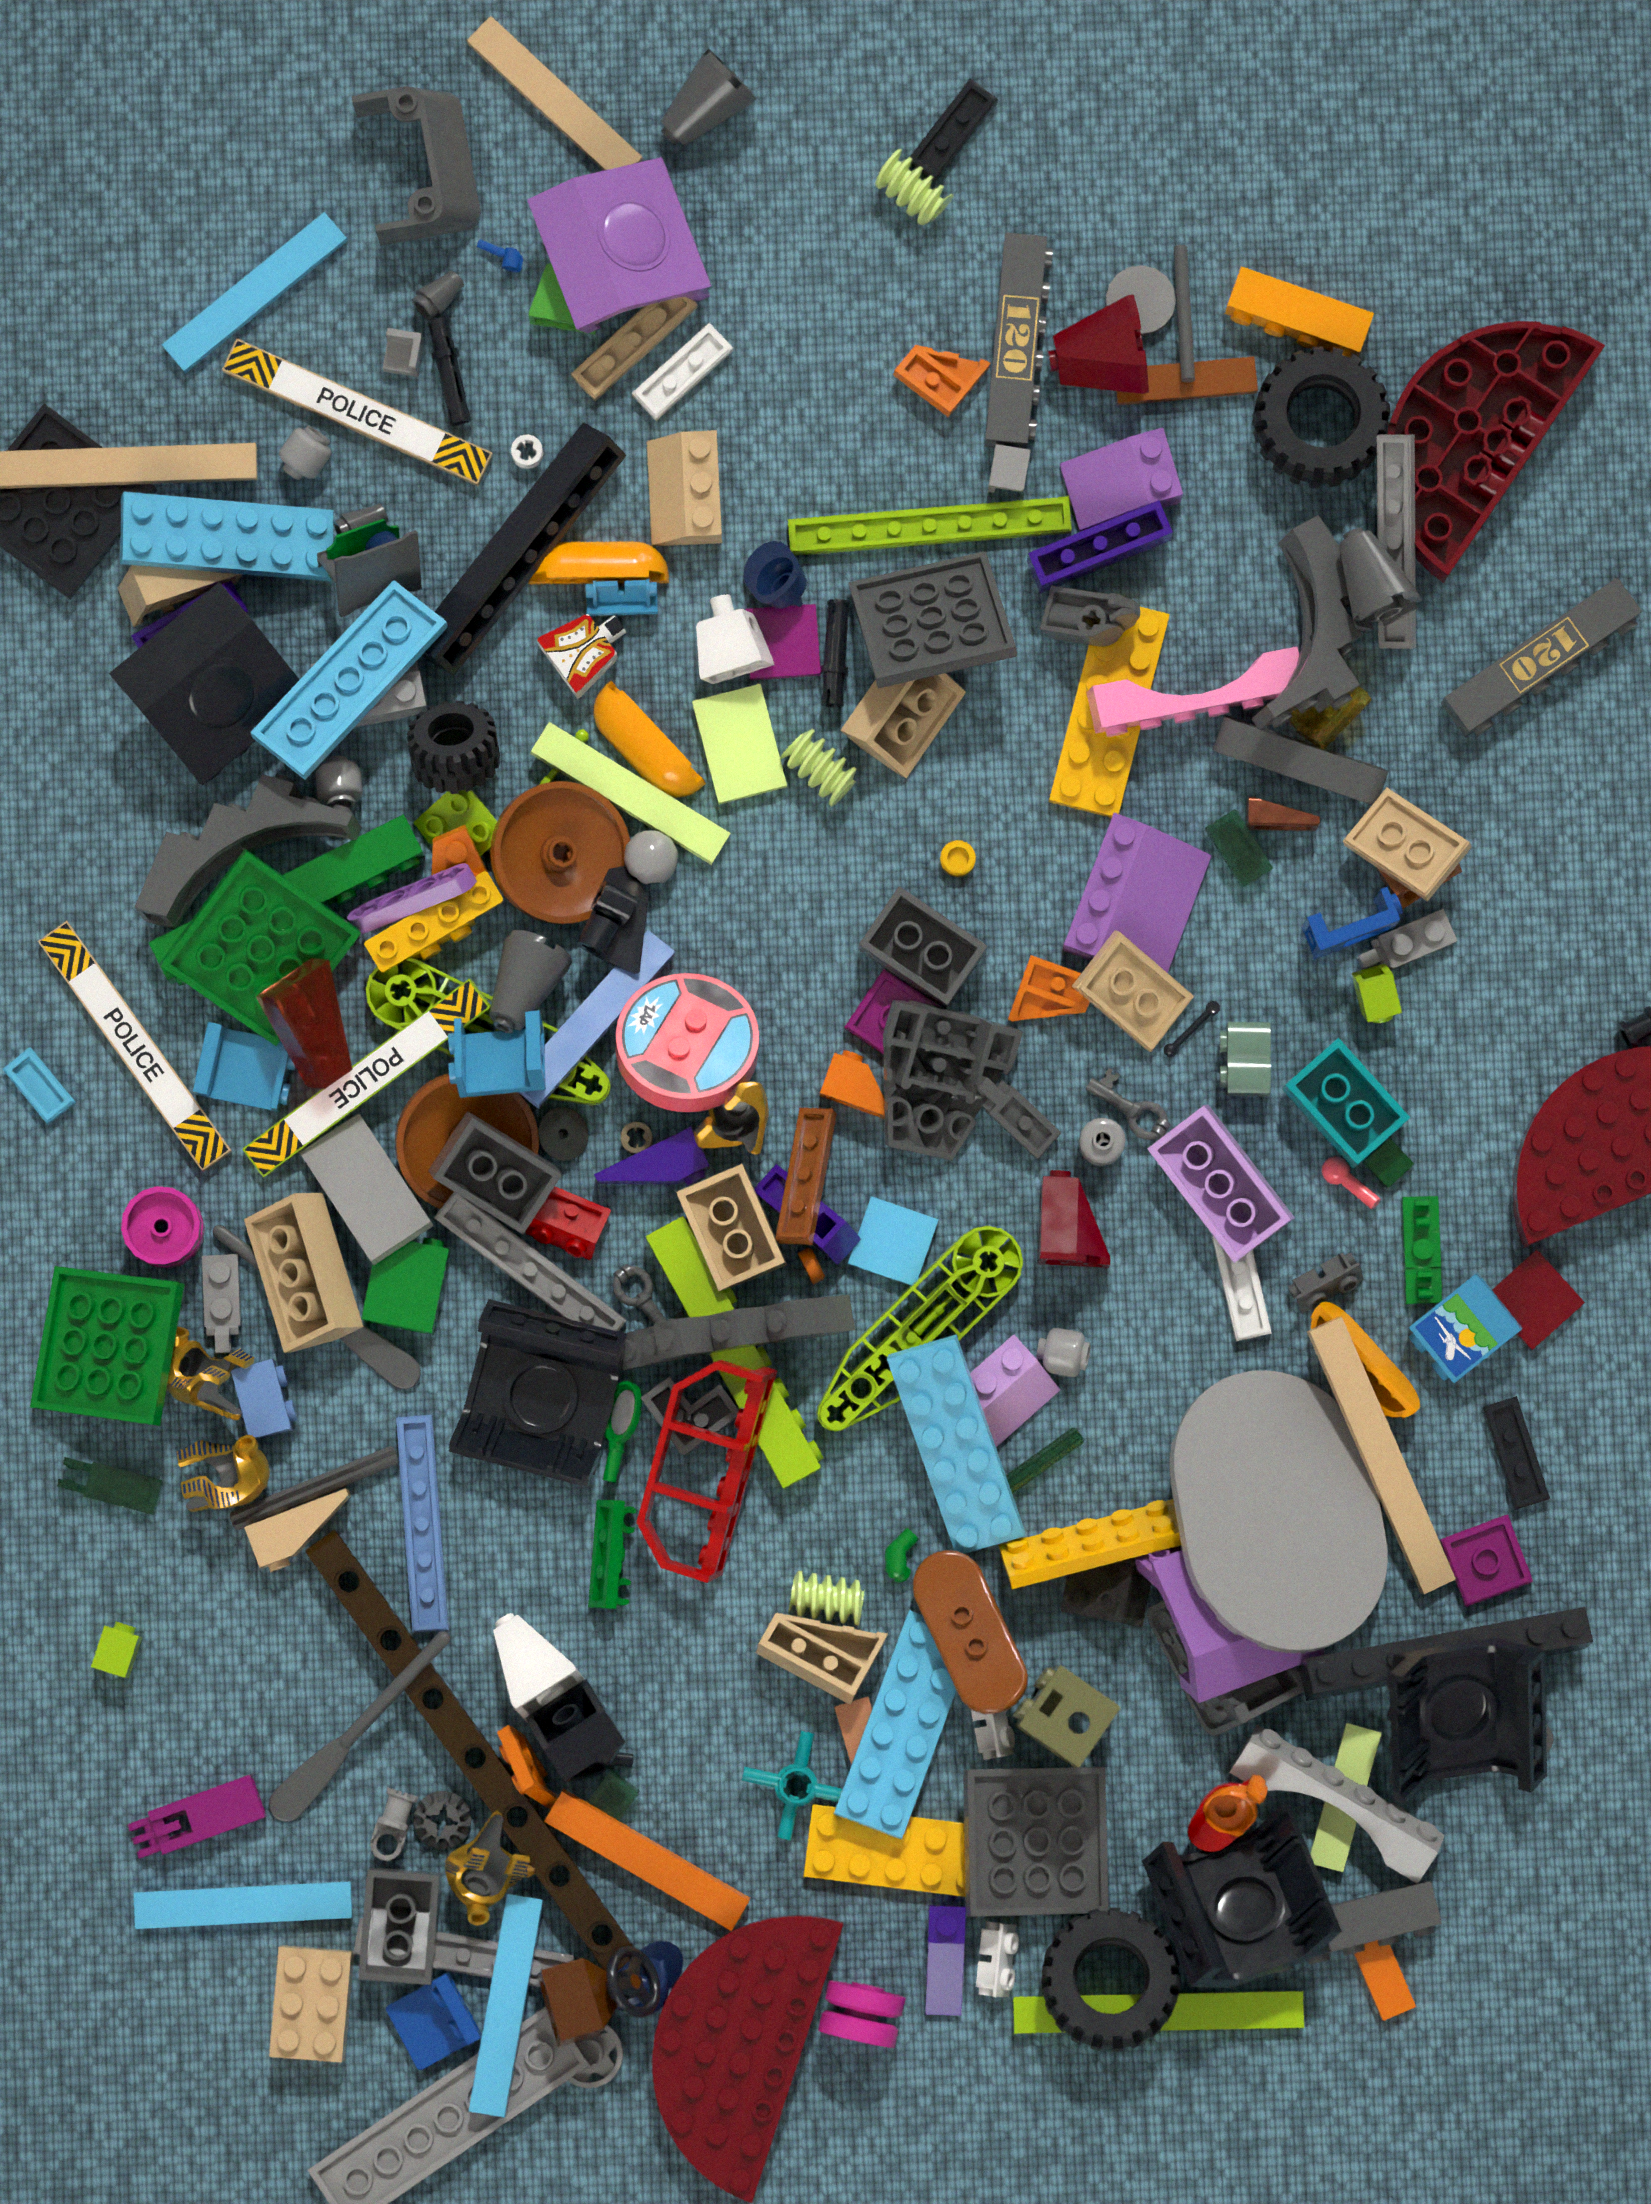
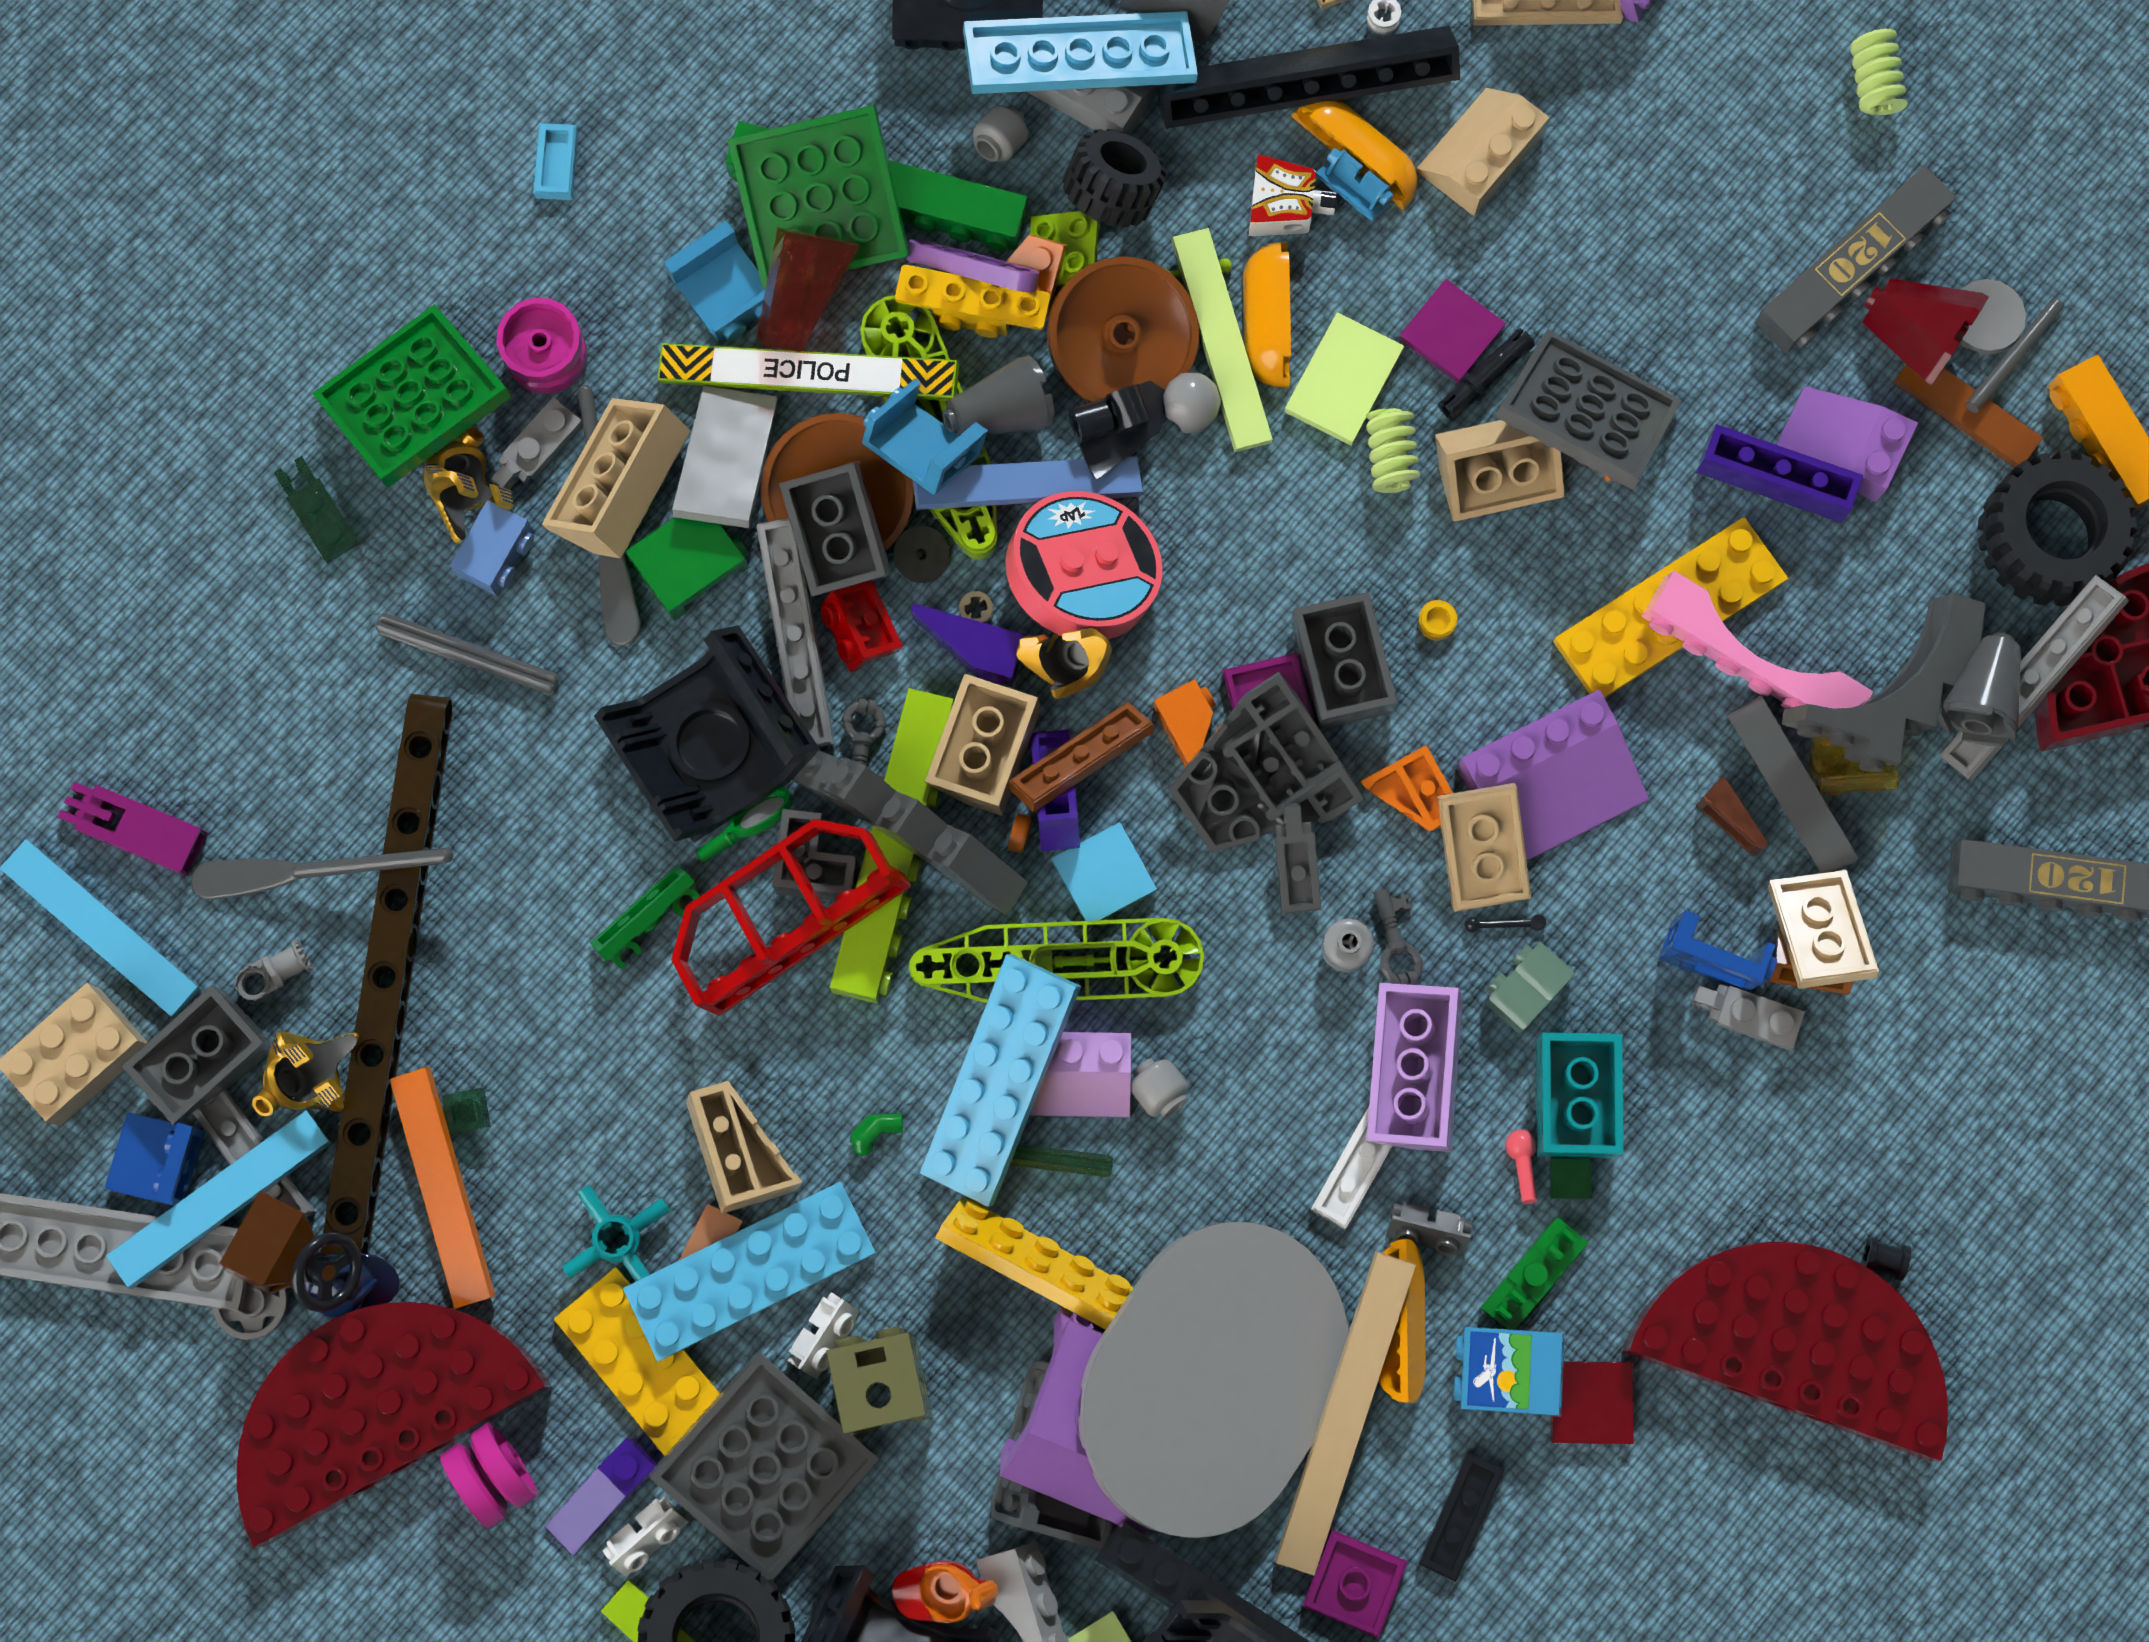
camera: 45 degrees right, 5 degrees down
tile [38,921,232,1172] -> none
lime brick [91,1621,143,1678] -> none
dark grey arch [134,774,362,930] -> none
pearl gold piece [177,1435,270,1512] -> none
tan slope [244,1488,351,1572] -> none
medium blue tile [396,1415,449,1633] -> none
dark grey gear [414,1791,471,1849] -> none
white slope [493,1613,585,1723] -> none
orange wing [497,1725,559,1810] -> none
black piece [526,1679,634,1782] -> none
white tile [632,323,733,421] -> none
white torso [696,595,774,684] -> none
dark blue piece [743,541,807,609] -> none
lime tile [788,496,1072,556] -> none
yellowish green piece [788,1570,865,1626] -> none
orange wing [893,345,991,417] -> none
black tile [910,78,998,184] -> none
dark orange piece [913,1550,1028,1714] -> none
light grey panel [988,444,1031,493] -> none
dark red slope [1037,1170,1111,1268] -> none
dark grey piece [1040,586,1140,647] -> none
clear smoke bracket [1061,1557,1151,1628] -> none
clear green plate [1205,809,1273,889] -> none
lime brick [1351,963,1402,1023] -> none

